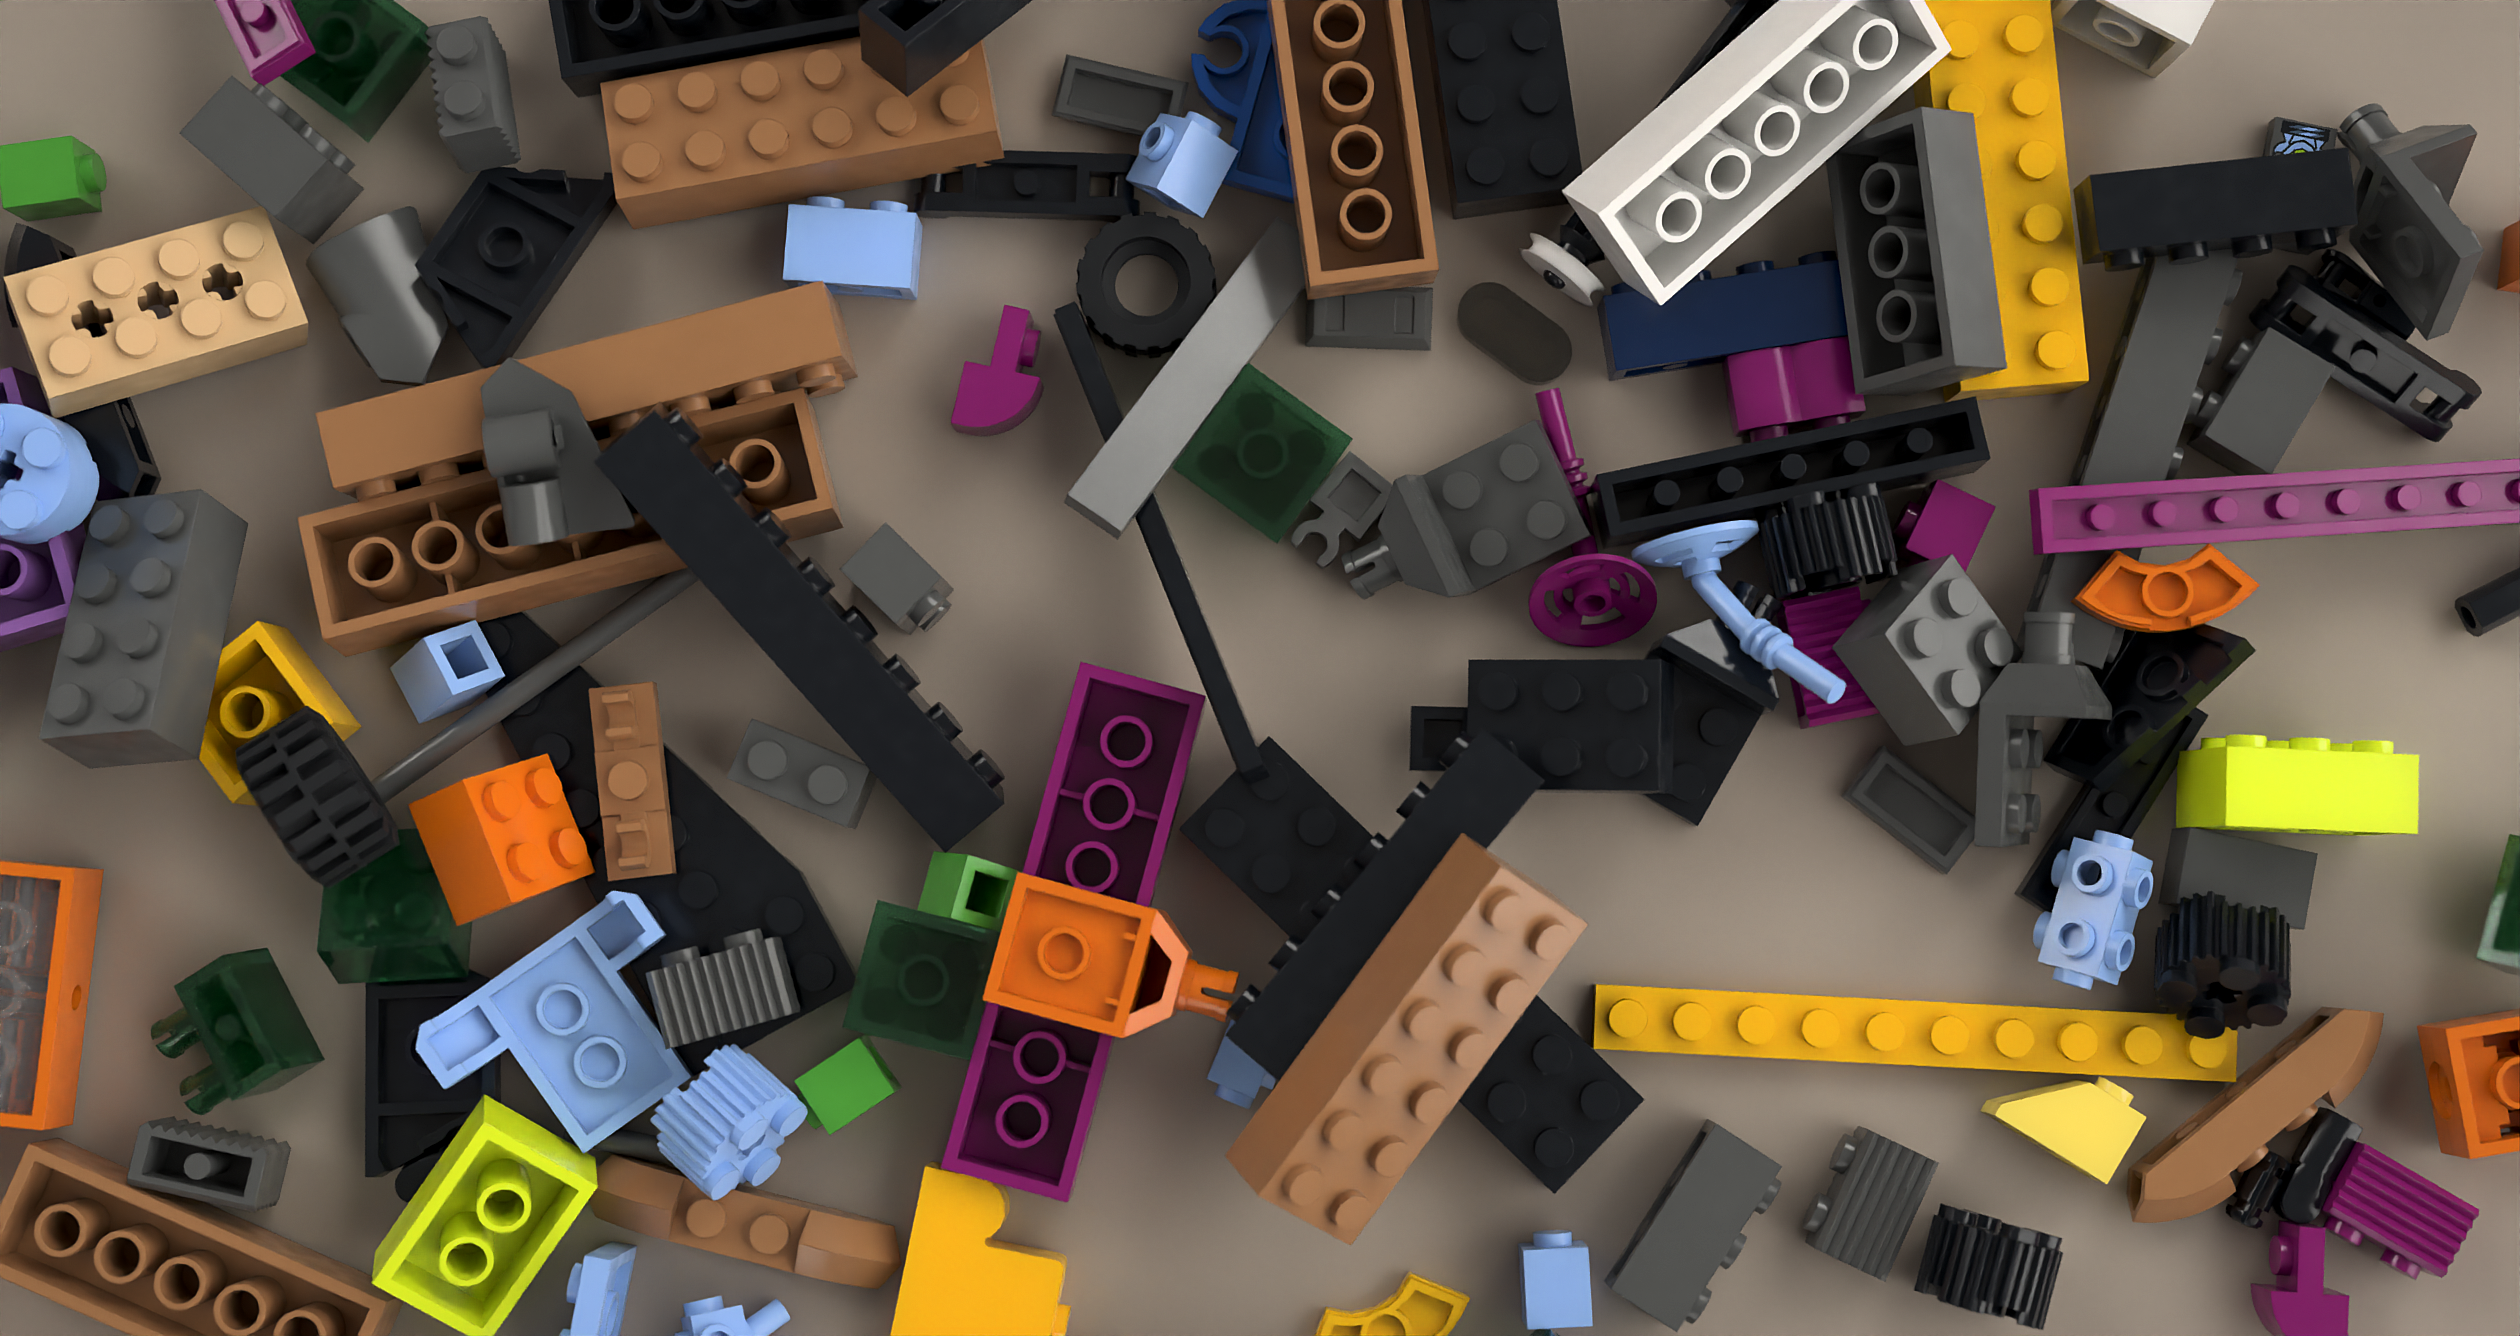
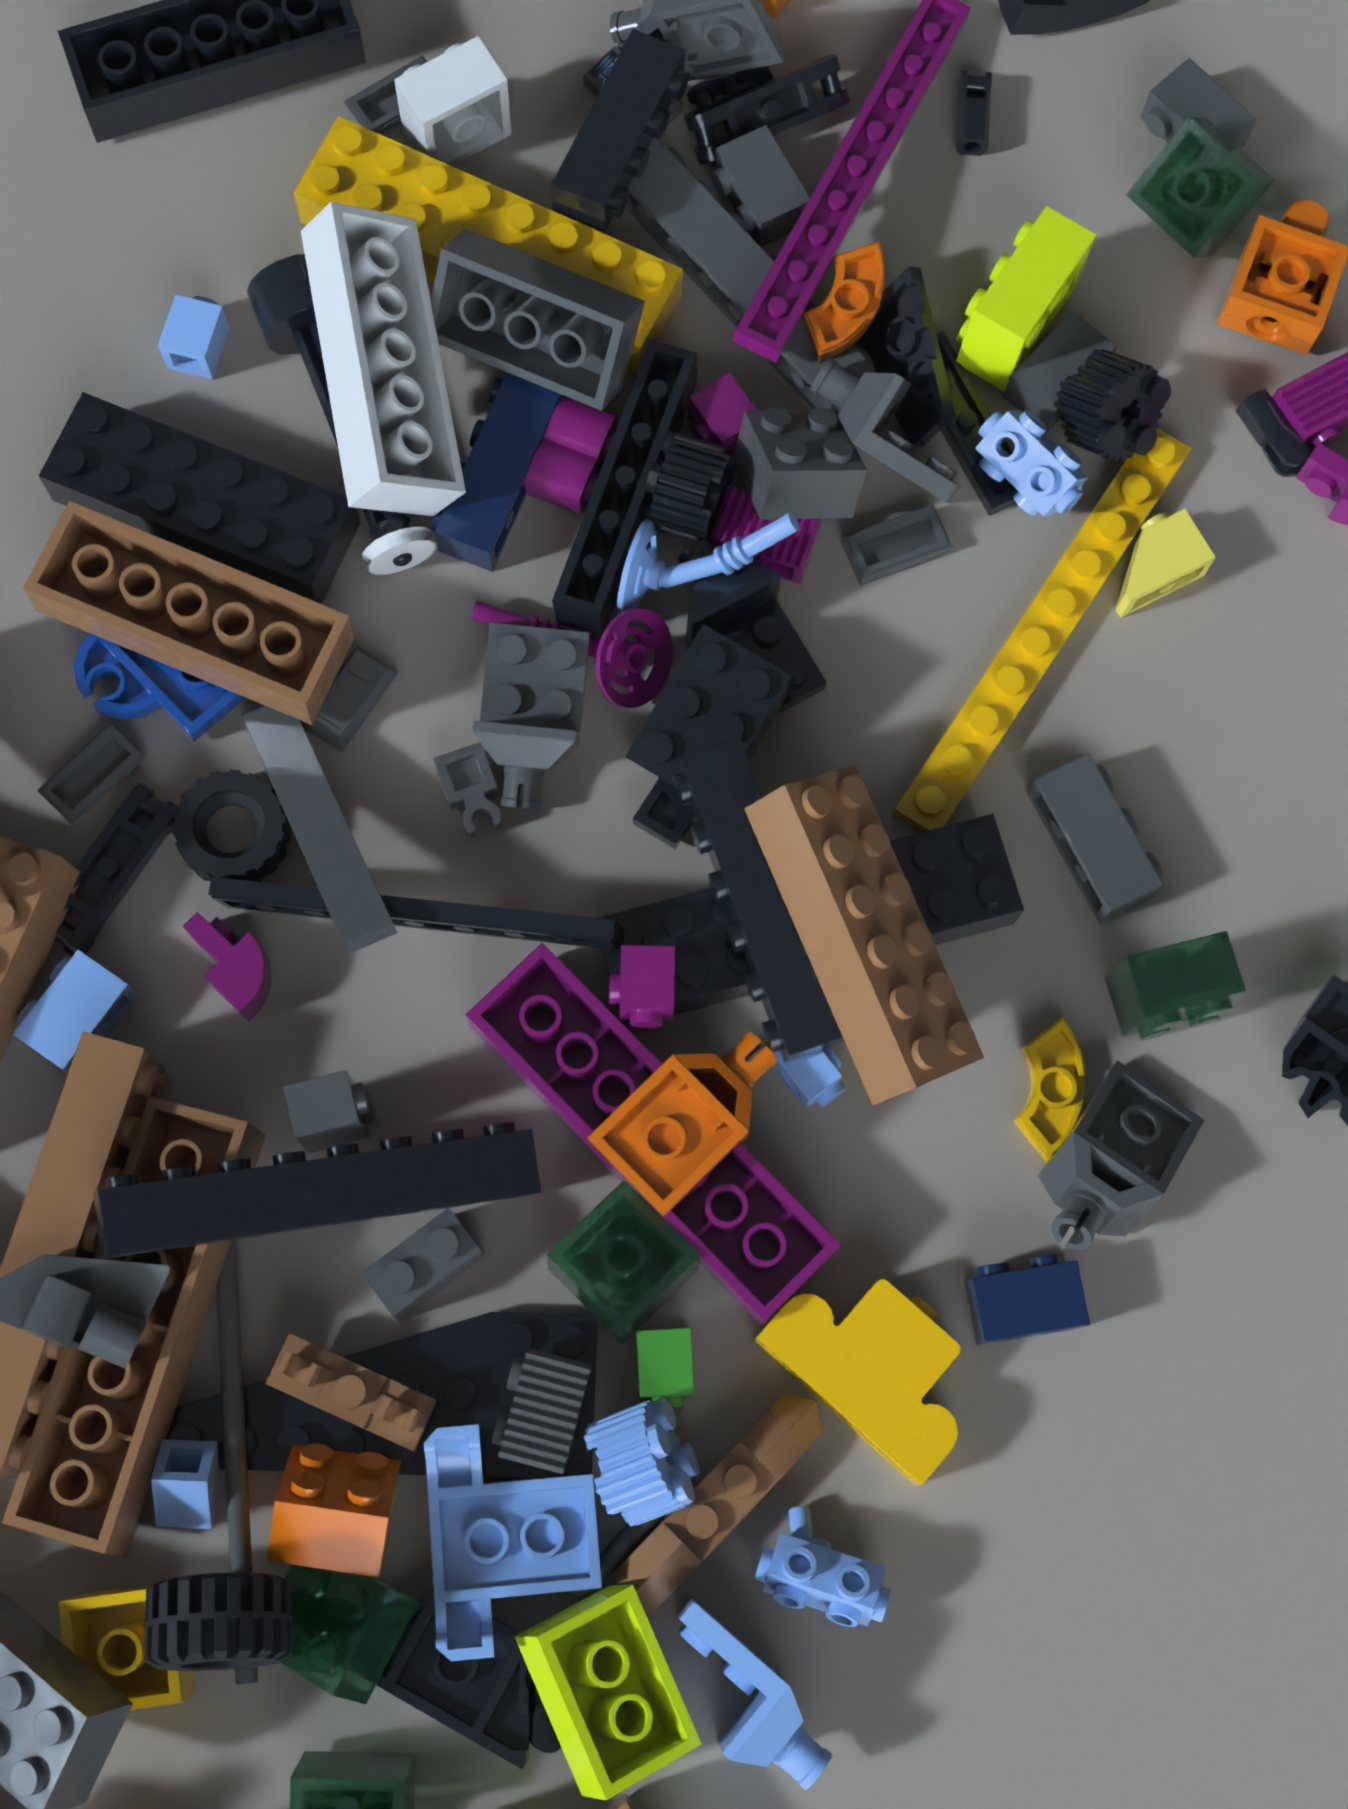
camera: 65 degrees left, 10 degrees down
bright green brick [917,851,1023,934] -> none
light blue brick [1125,111,1238,218] -> none
clear green brick [1173,363,1353,544] -> none
clear smoke tile [1456,282,1572,385] -> none
light blue brick [1518,1230,1593,1330] -> none
dark grey brick [1802,1126,1939,1282] -> none
black brick [1914,1204,2063,1330] -> none
medium nougat brick [2126,1006,2384,1223] -> none
black piece [2226,1150,2291,1229] -> none
none -> magenta brick [609,945,675,1028]

